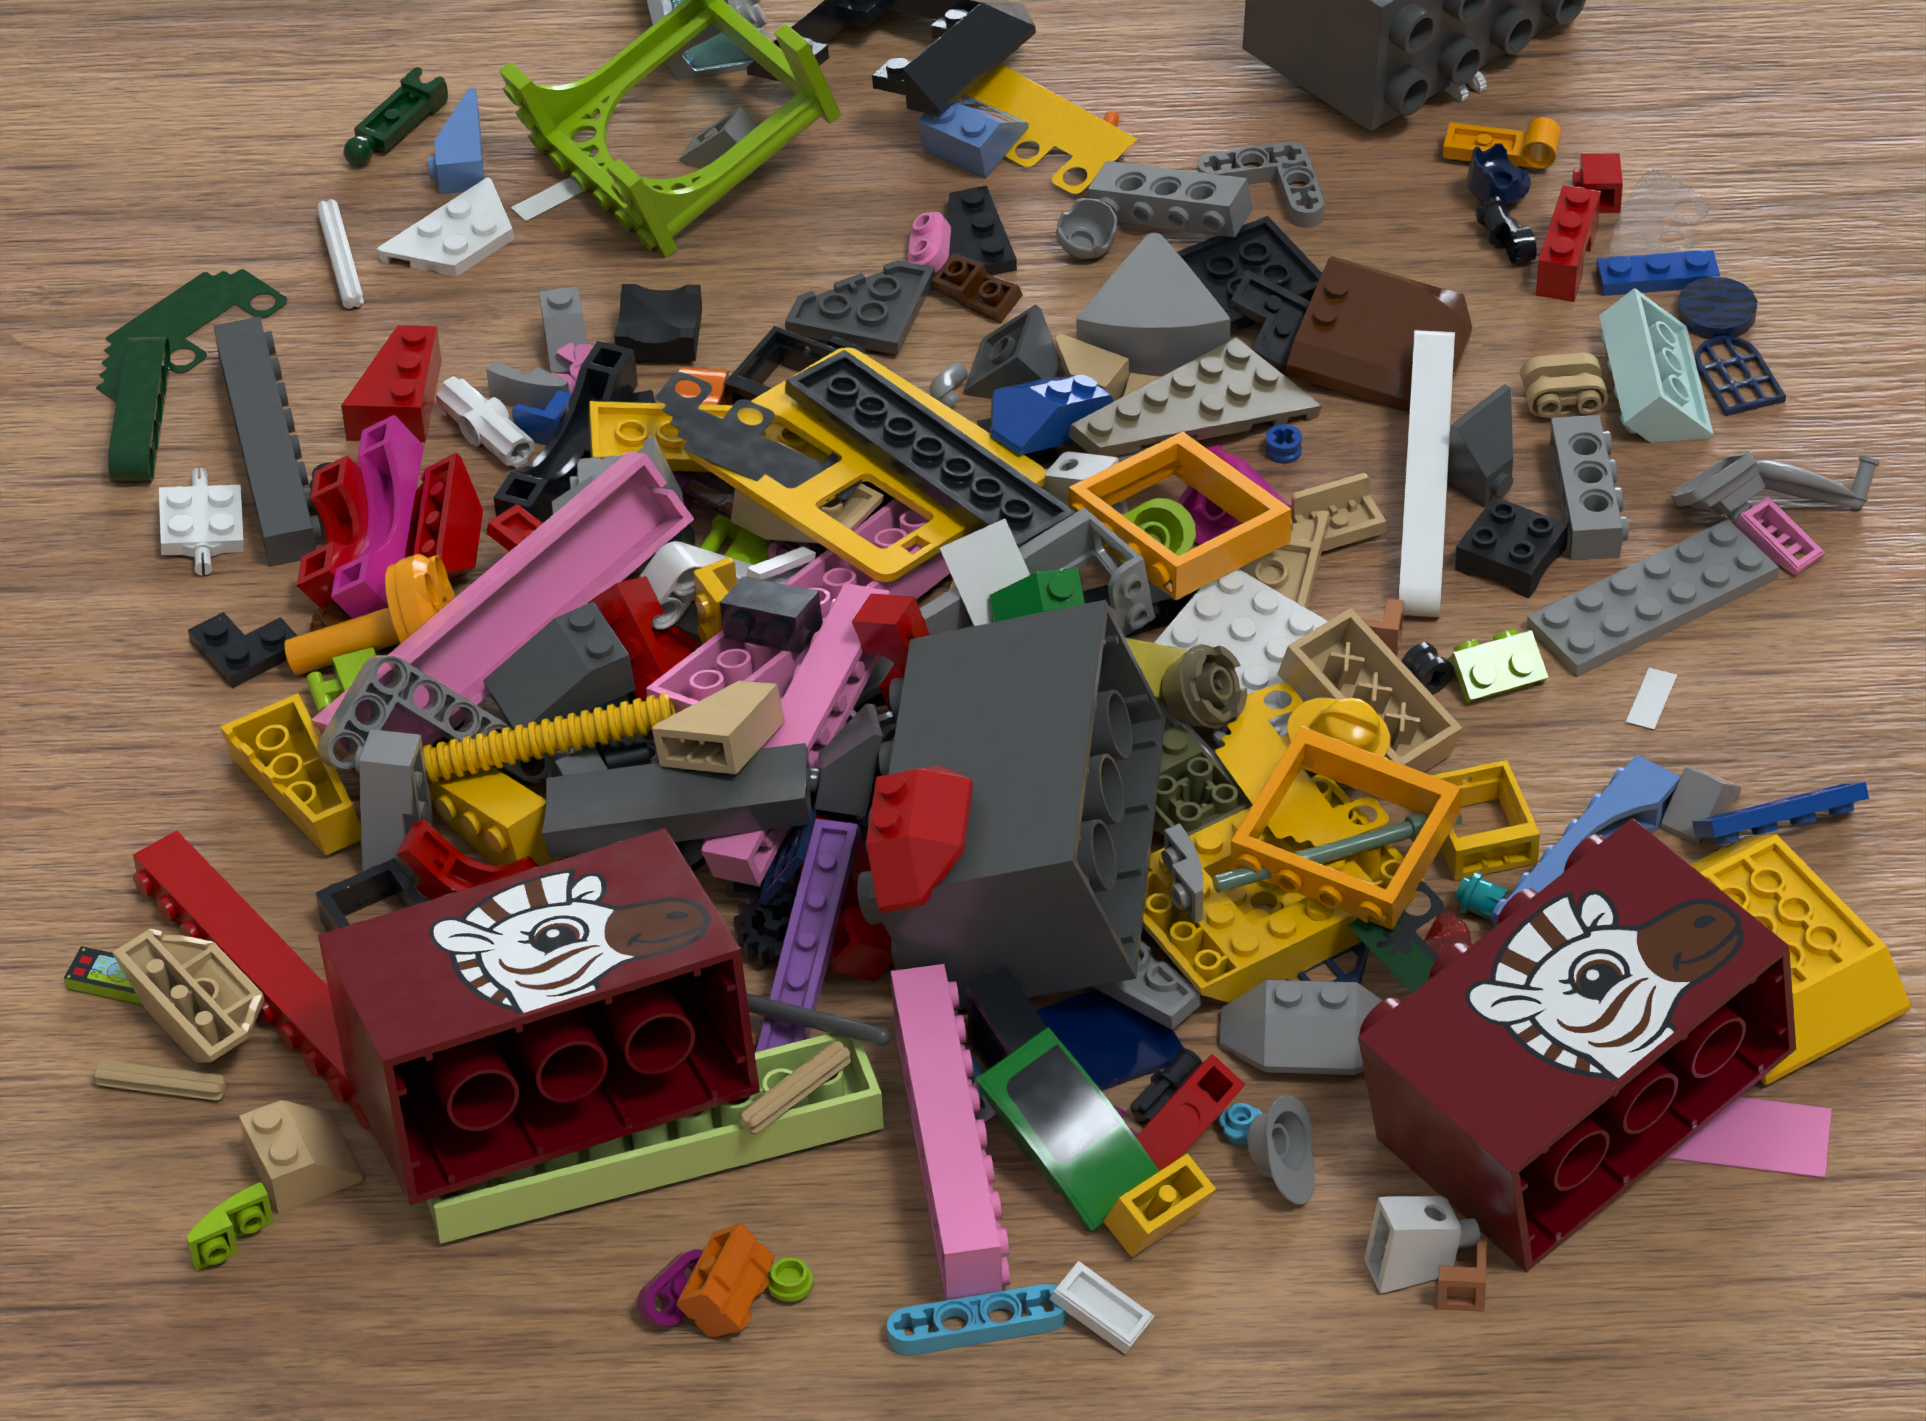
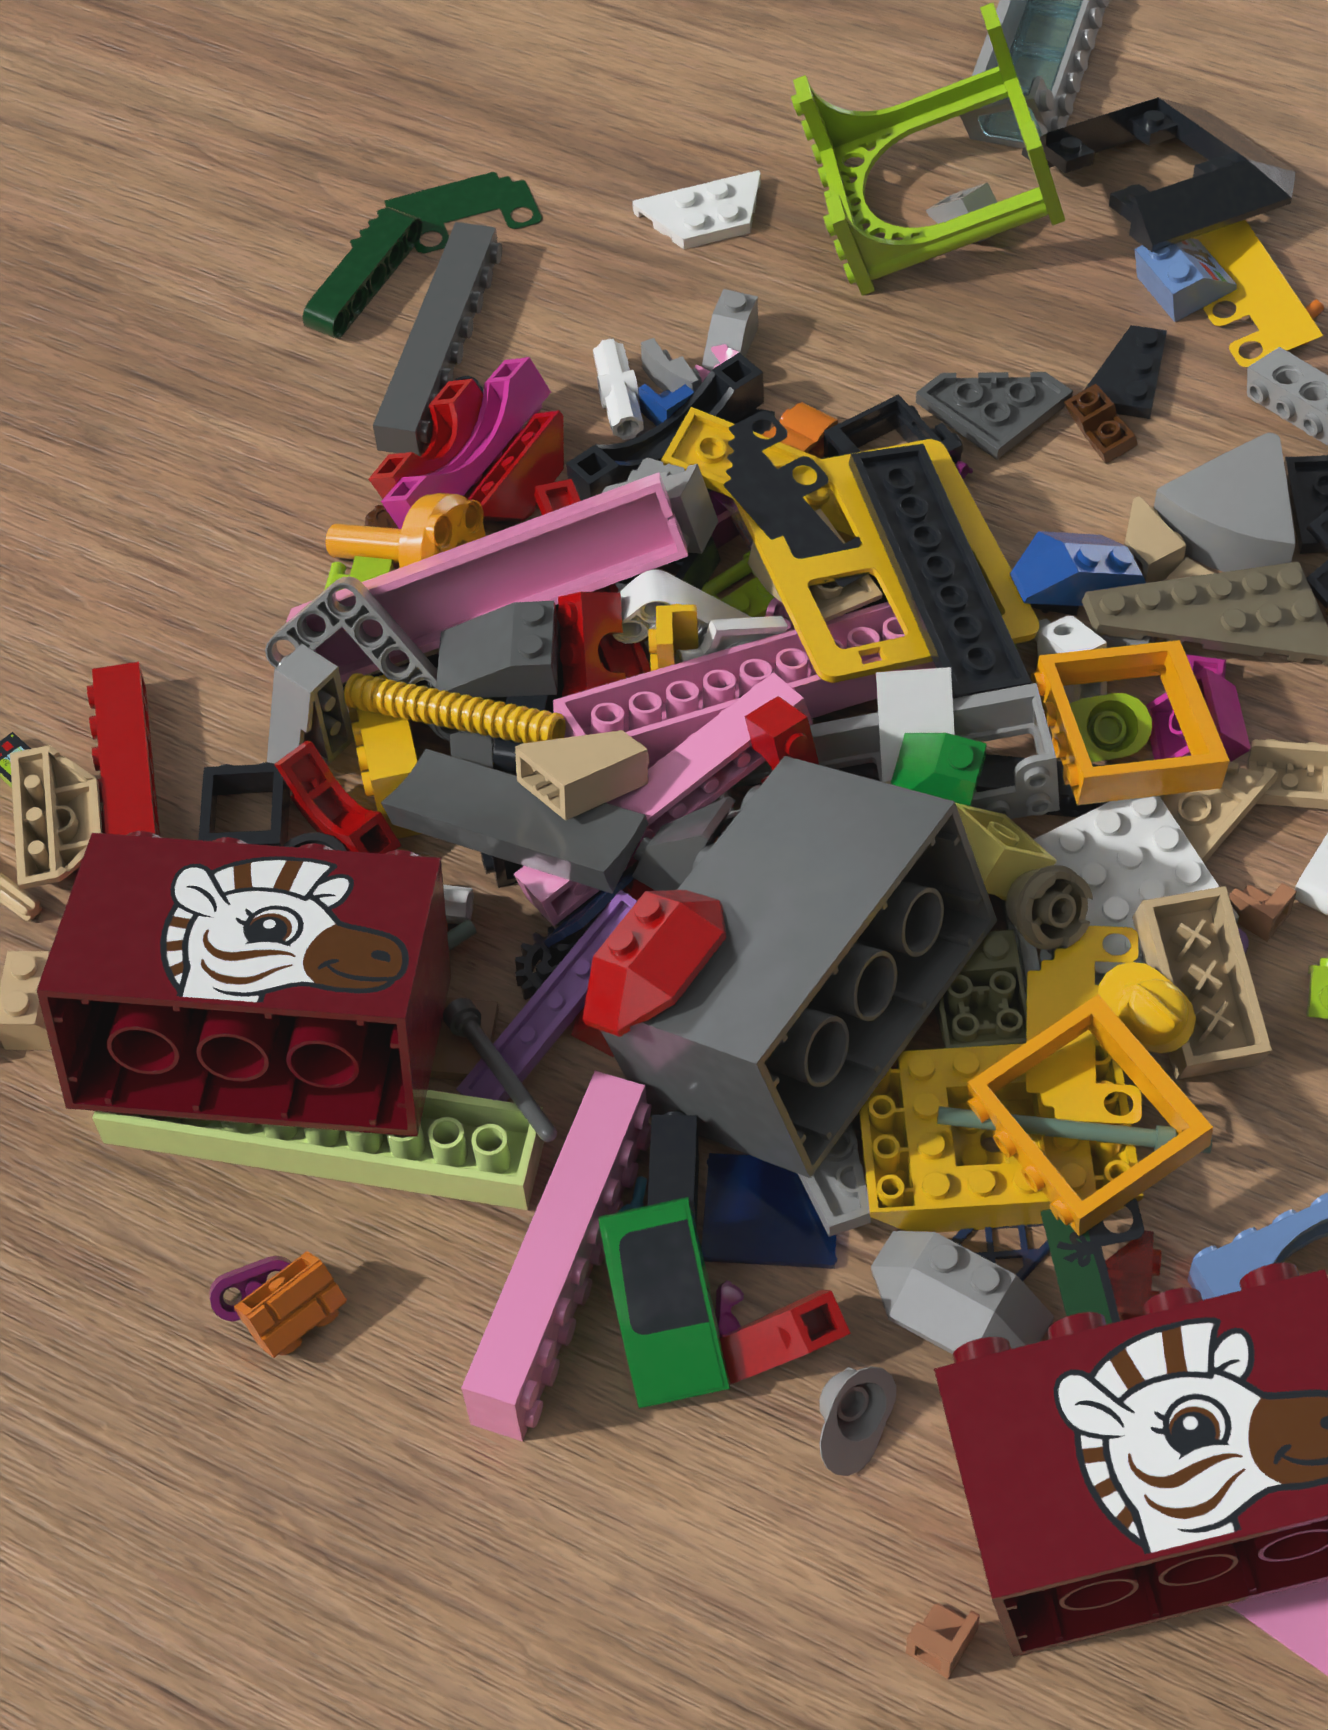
camera: 30 degrees right, 10 degrees up
white plate [159,468,244,575] -> none
black plate [188,612,298,689] -> none
yellow wedge [220,693,361,855] -> none
white axle [317,199,364,309] -> none
red wedge [341,325,442,443] -> none
dark green plate [343,67,448,166] -> none
medium blue slope [428,88,484,194] -> none
white sticker [511,177,584,221] -> none
black brick [614,284,702,361] -> none
black brick [720,576,823,653] -> none
tan axle [739,1041,851,1135] -> none
lime plate [767,1257,814,1302] -> none
medium azure beam [887,1284,1068,1355] -> none
bright pink plate [908,212,951,272] -> none
light grey arm [930,362,968,408] -> none
dark grey slope [964,304,1060,399] -> none
white tile [1049,1261,1155,1355] -> none
light grey hair [1056,198,1118,260] -> none
yellow brick [1103,1153,1216,1257] -> none
black axle [1130,1048,1202,1123] -> none
light grey slope [1161,823,1203,923] -> none
medium azure plate [1219,1103,1262,1145] -> none
blue bush [1266,424,1302,464] -> none
white torso [1364,1196,1480,1293] -> none
black wheel [1401,642,1454,695] -> none
yellow window [1431,760,1540,881] -> none
teal hose [1455,871,1508,920] -> none

